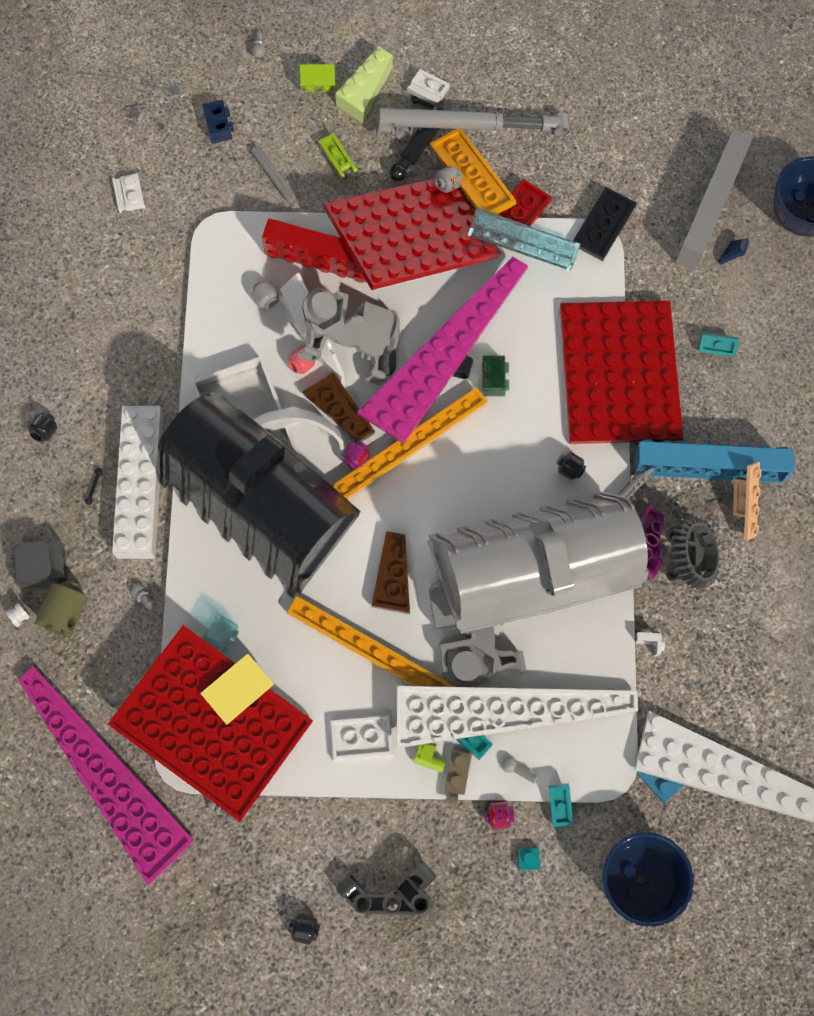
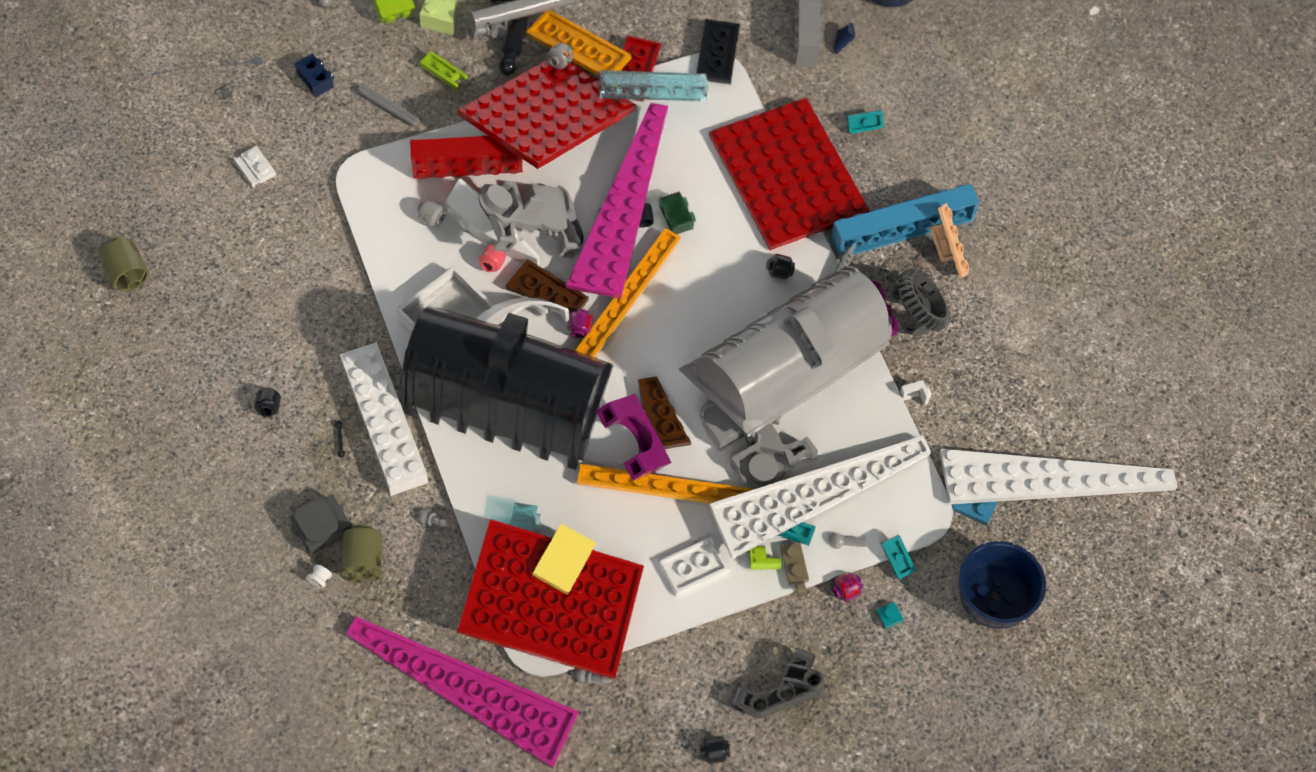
camera: 25 degrees left, 10 degrees down
none -> magenta arch [596,394,672,481]

